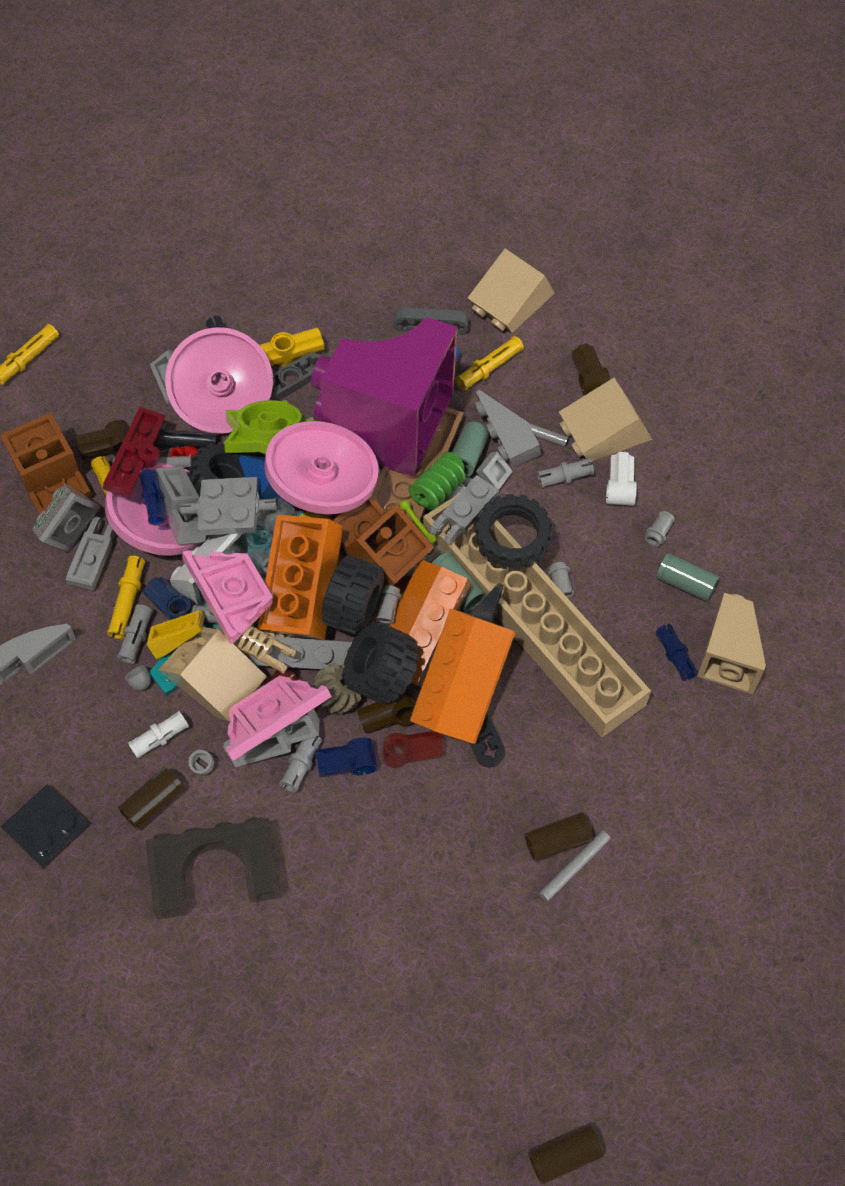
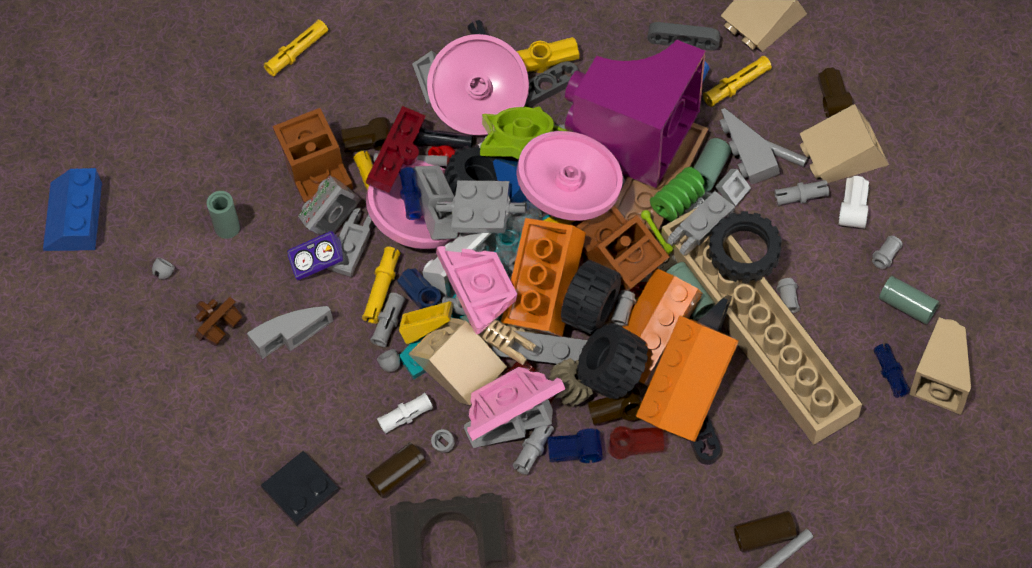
camera: 10 degrees right, 0 degrees up
none -> slope [288,231,343,281]

